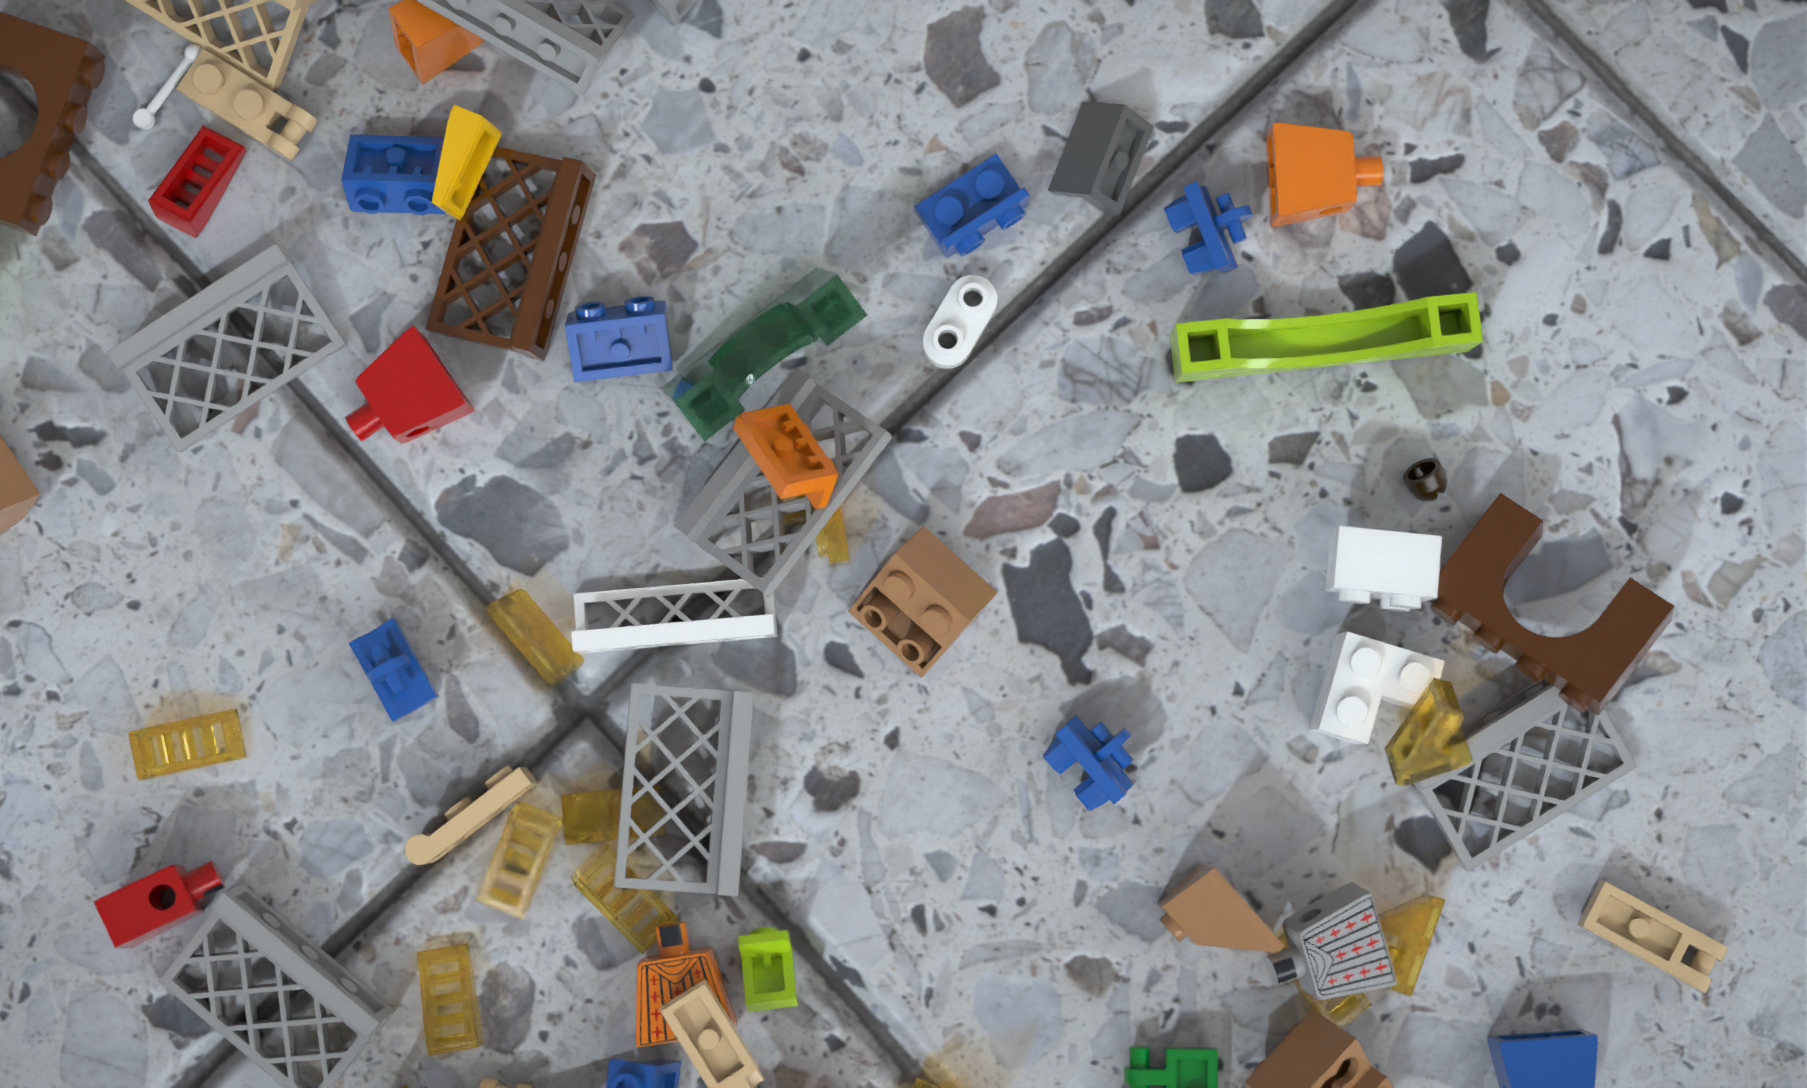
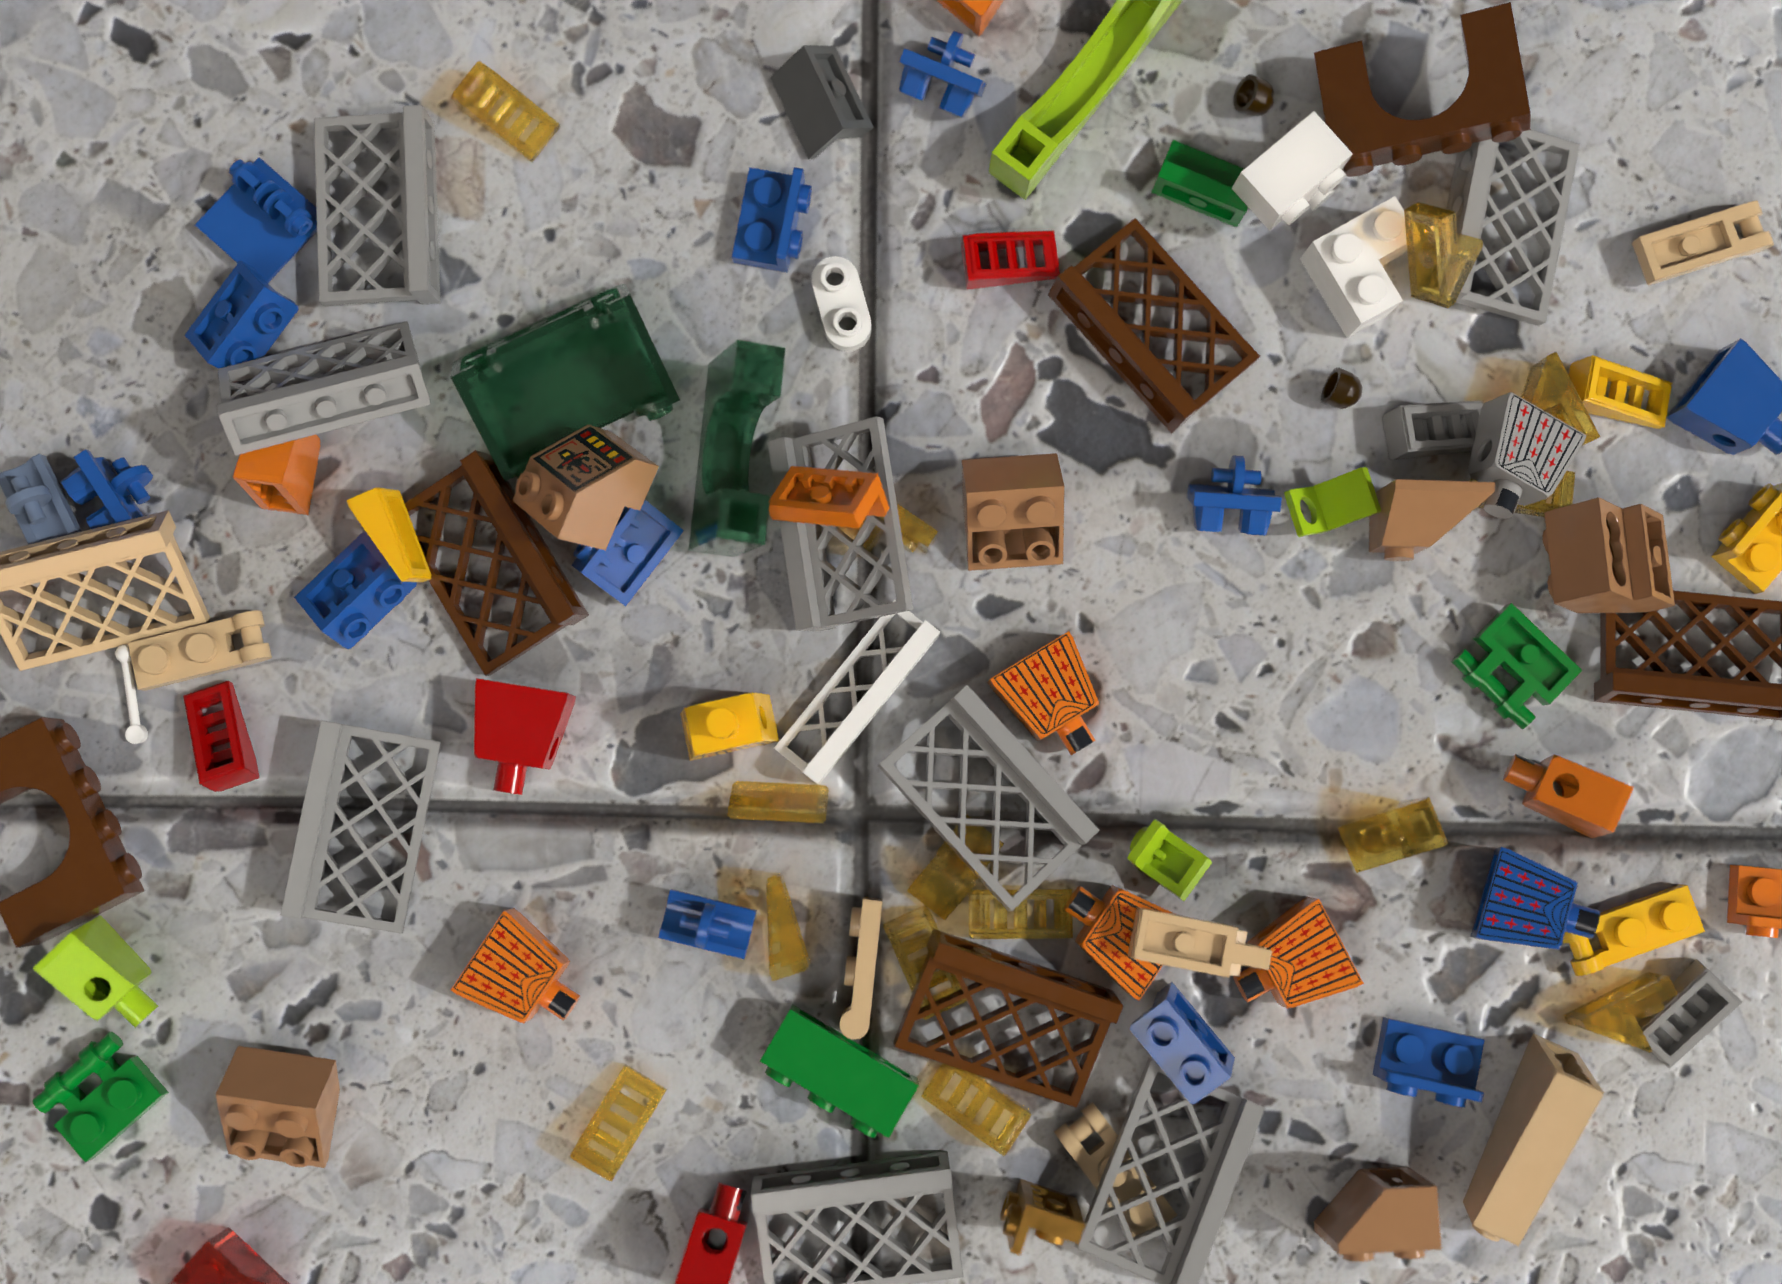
camera: 50 degrees left, 0 degrees up
none -> clear green windscreen [450,284,680,481]
none -> orange torso [451,908,580,1023]
none -> medium nougat piece [512,425,659,551]
none -> yellow torso [680,692,779,761]
none -> green brick [760,1004,919,1138]
none -> clear yellow slope [766,873,811,981]
none -> reddish brown fence [893,928,1124,1108]
none -> red slope [961,231,1060,290]
none -> orange torso [987,631,1099,755]
none -> reddish brown fence [1048,218,1260,434]
none -> green panel [1151,140,1248,228]
none -> lime bracket [1284,467,1381,537]
none -> dark brown hinge [1321,367,1363,409]
none -> light grey slope [1382,400,1484,460]
none -> yellow slope [1563,355,1672,429]

